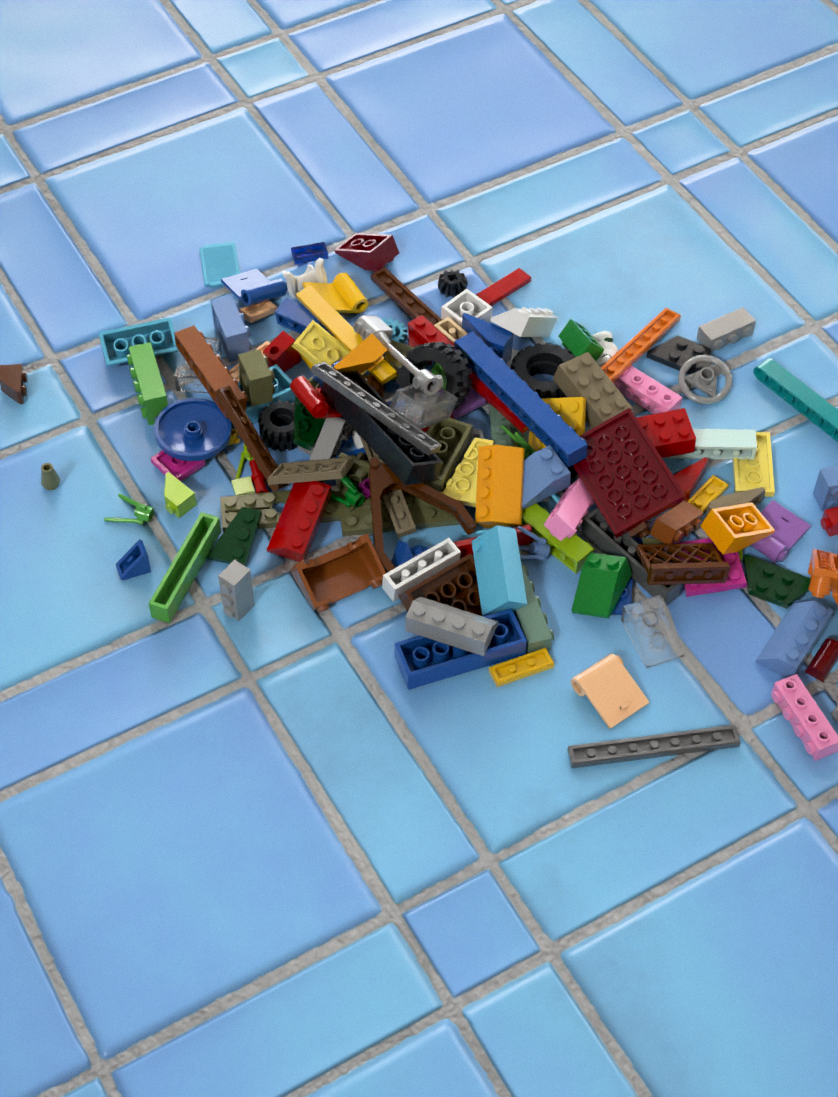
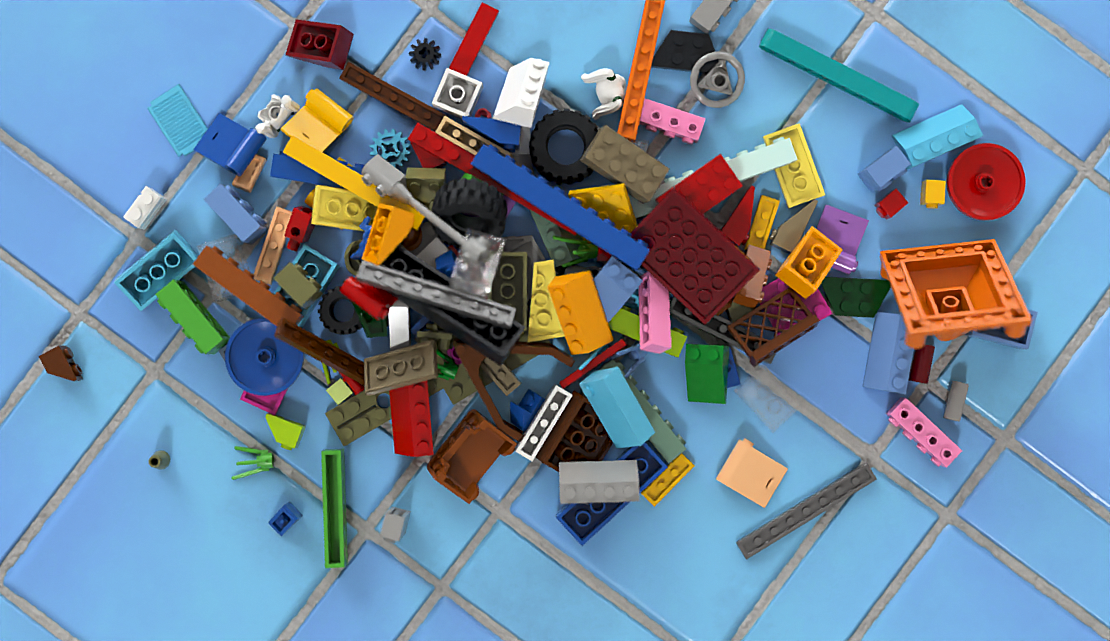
camera: 25 degrees left, 35 degrees up
dark green wing [207,507,262,567] -> none
clear blue plate [291,242,329,265] -> none
green brick [558,319,605,361] -> none
none -> white brick [123,186,167,230]

